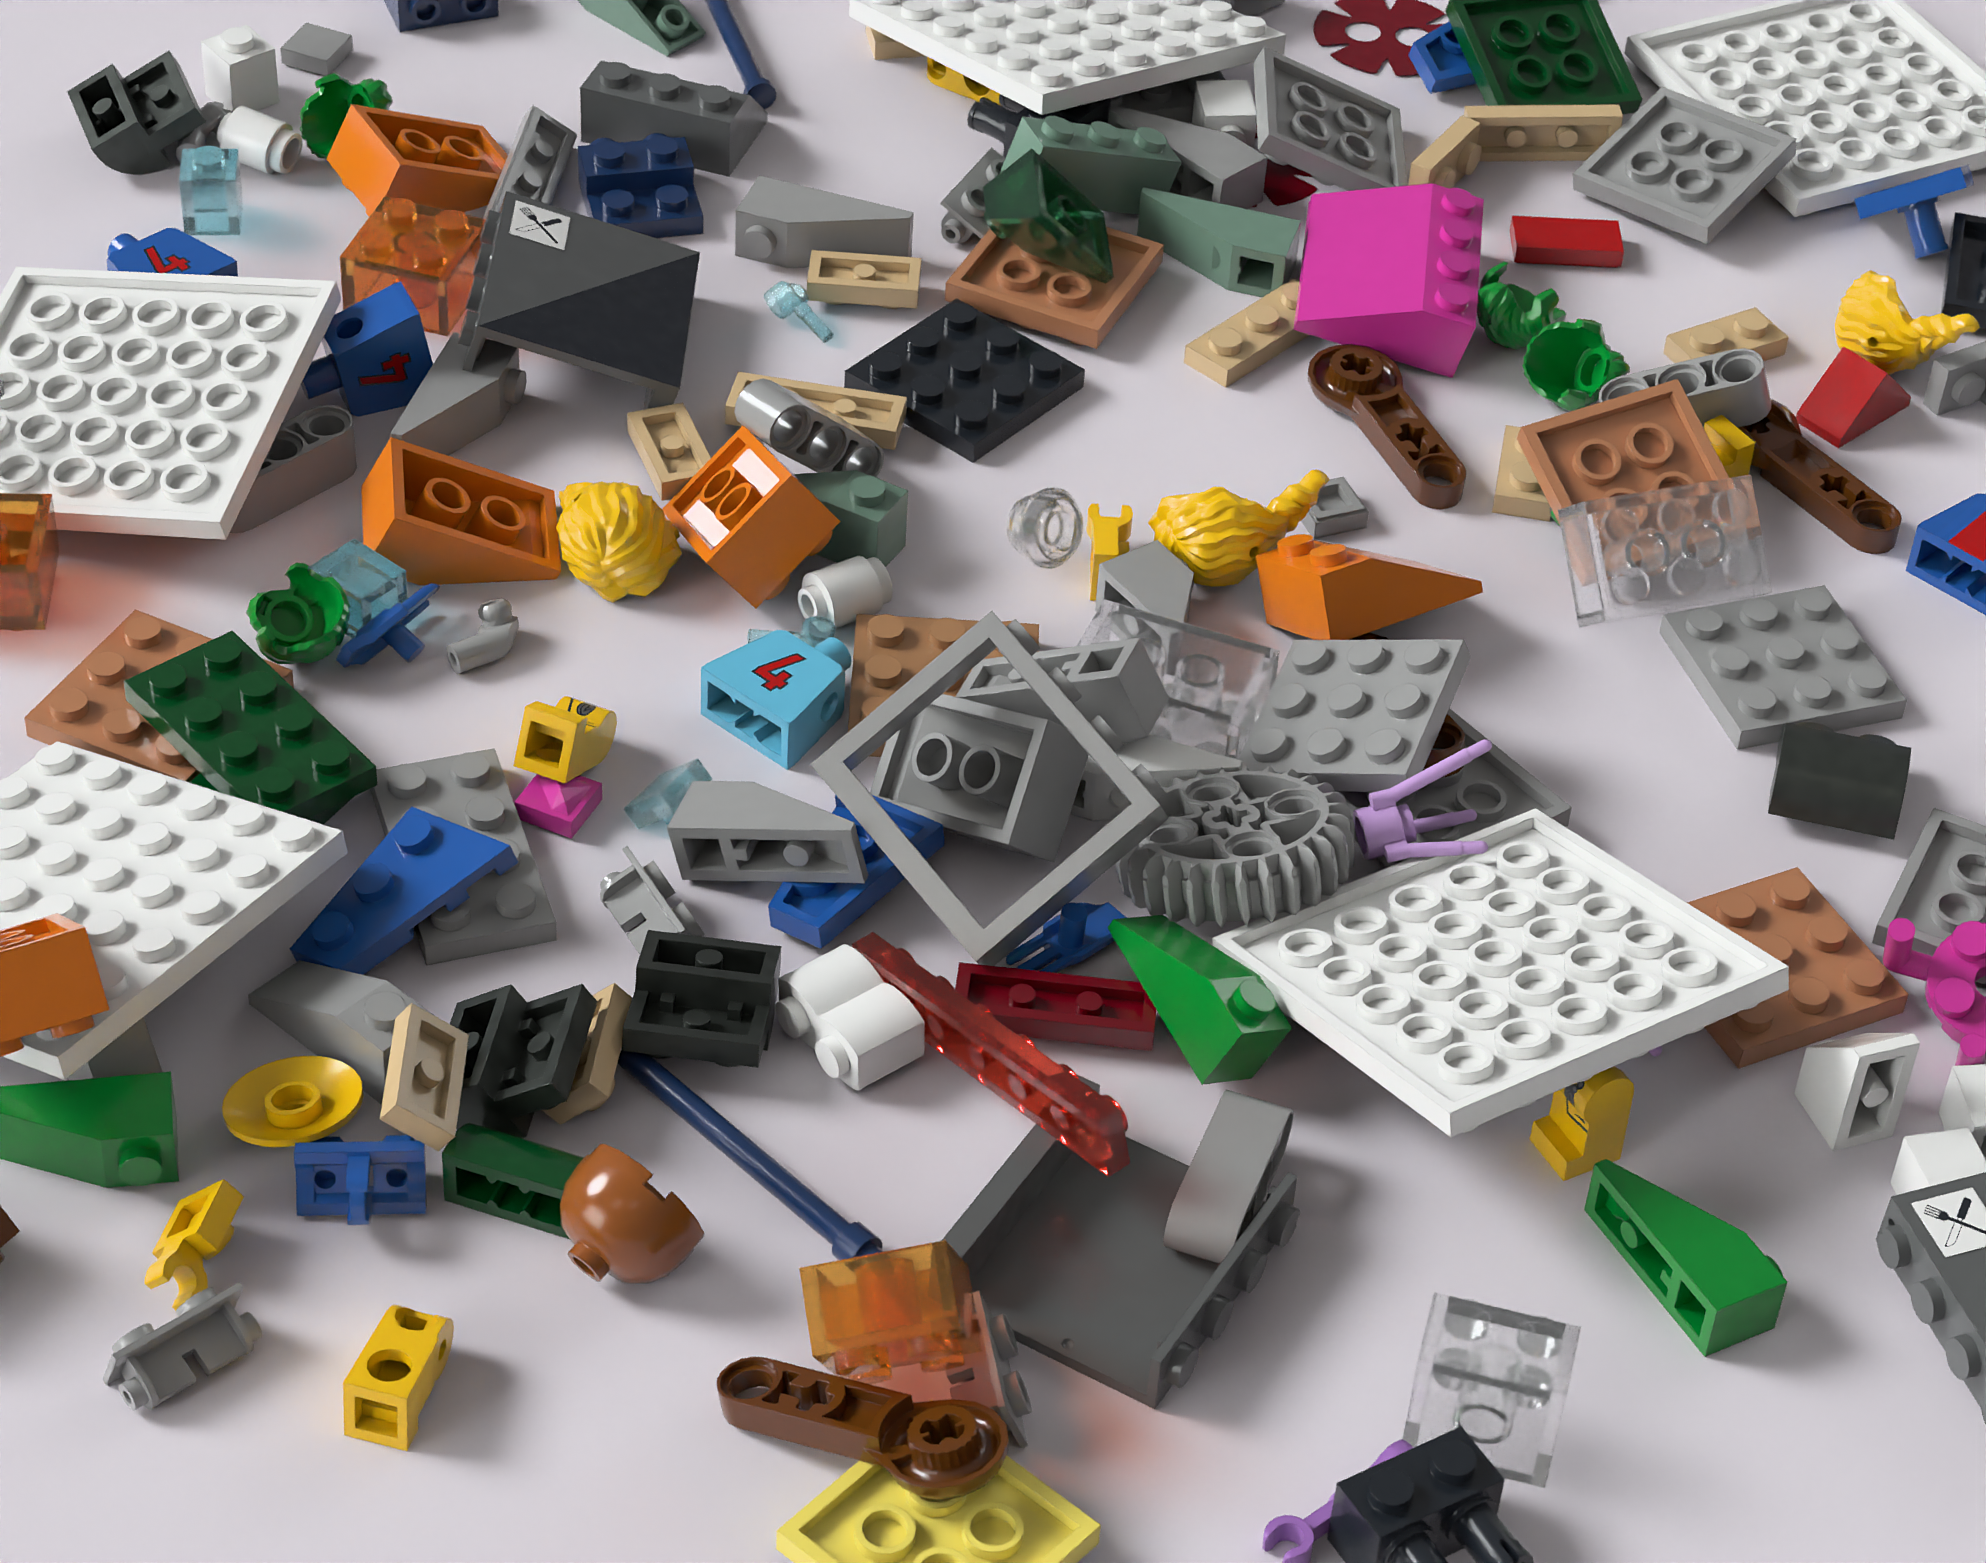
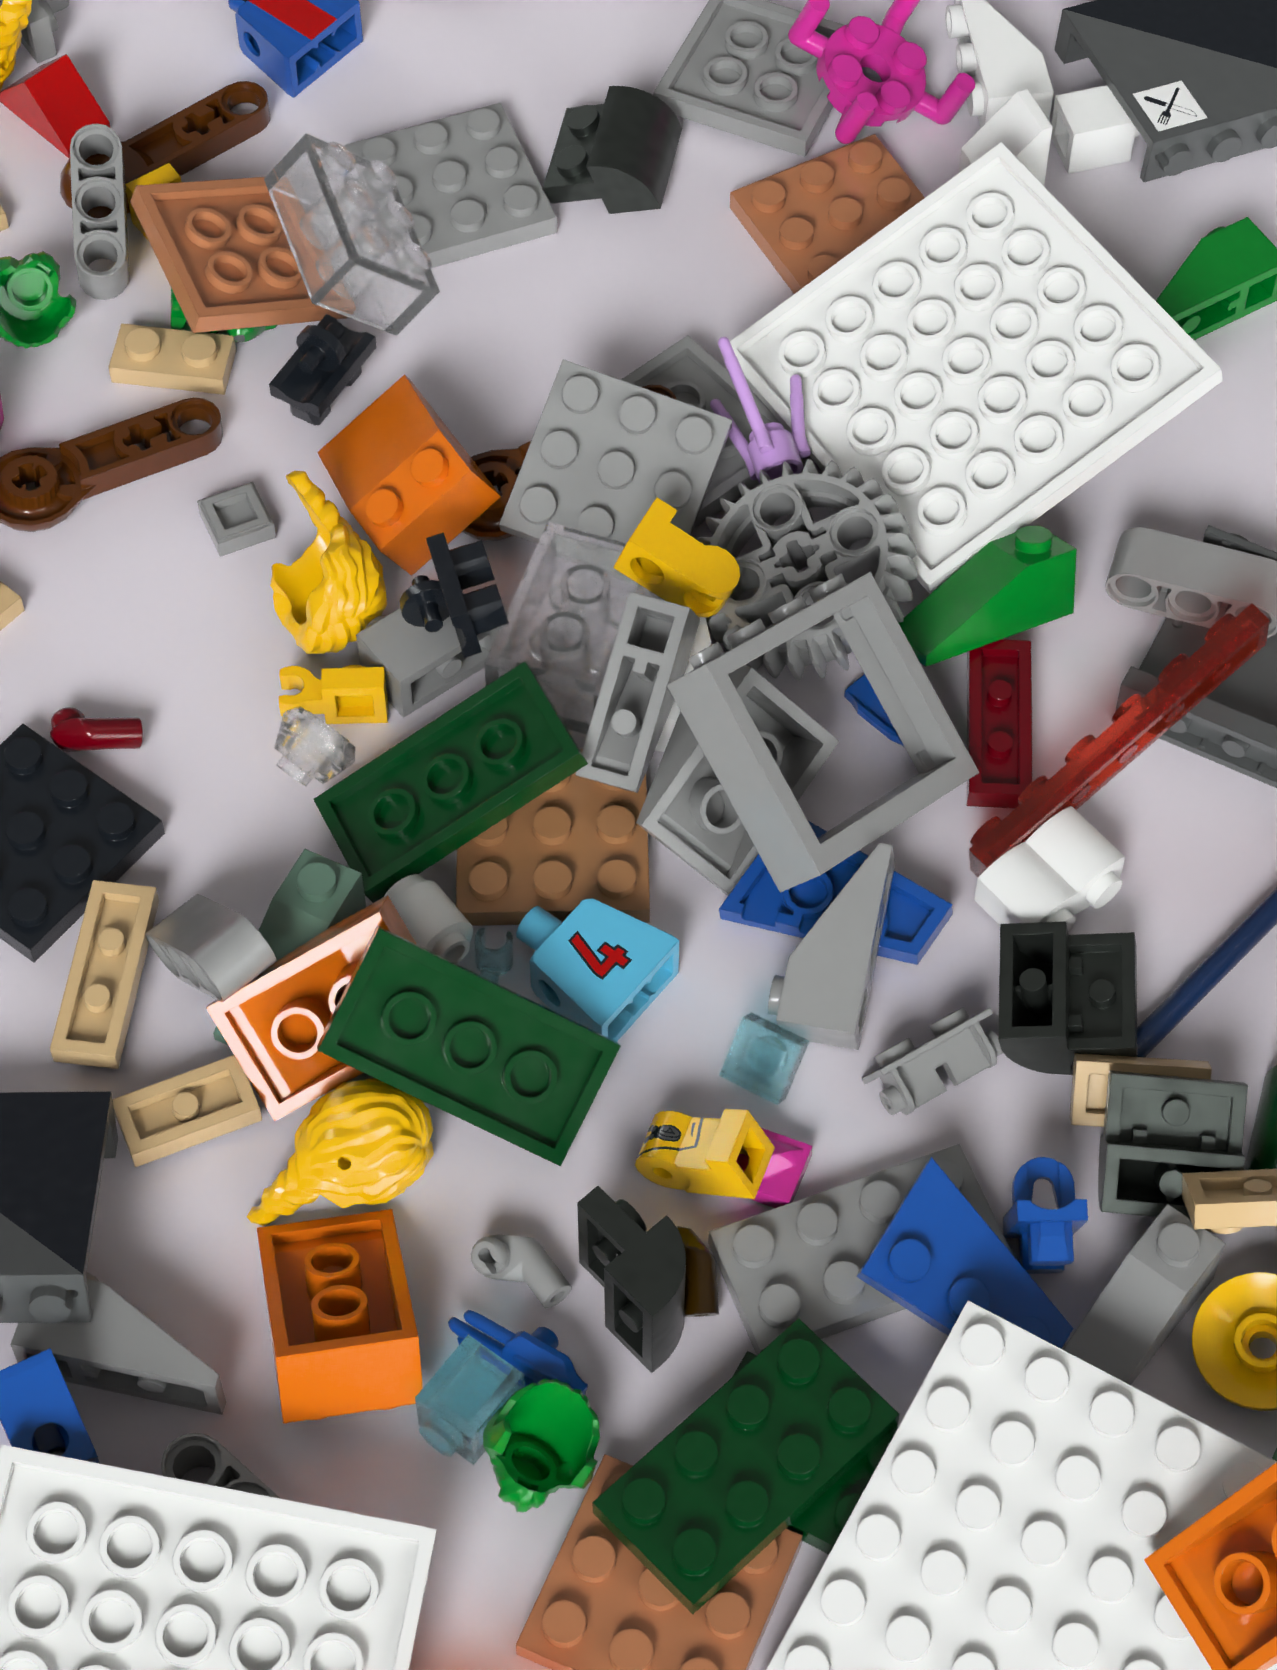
camera: 90 degrees left, 15 degrees up
none -> dark red arm [50,707,143,752]
none -> black hips [269,314,376,425]
none -> dark green plate [313,661,588,903]
none -> dark green plate [317,925,621,1167]
none -> black hips [399,532,509,658]
none -> pearl dark grey brick [577,1186,686,1373]
none -> yellow leg [613,497,740,617]
none -> dark brown arm [677,1226,719,1317]
none -> blue hips [1002,1157,1088,1274]

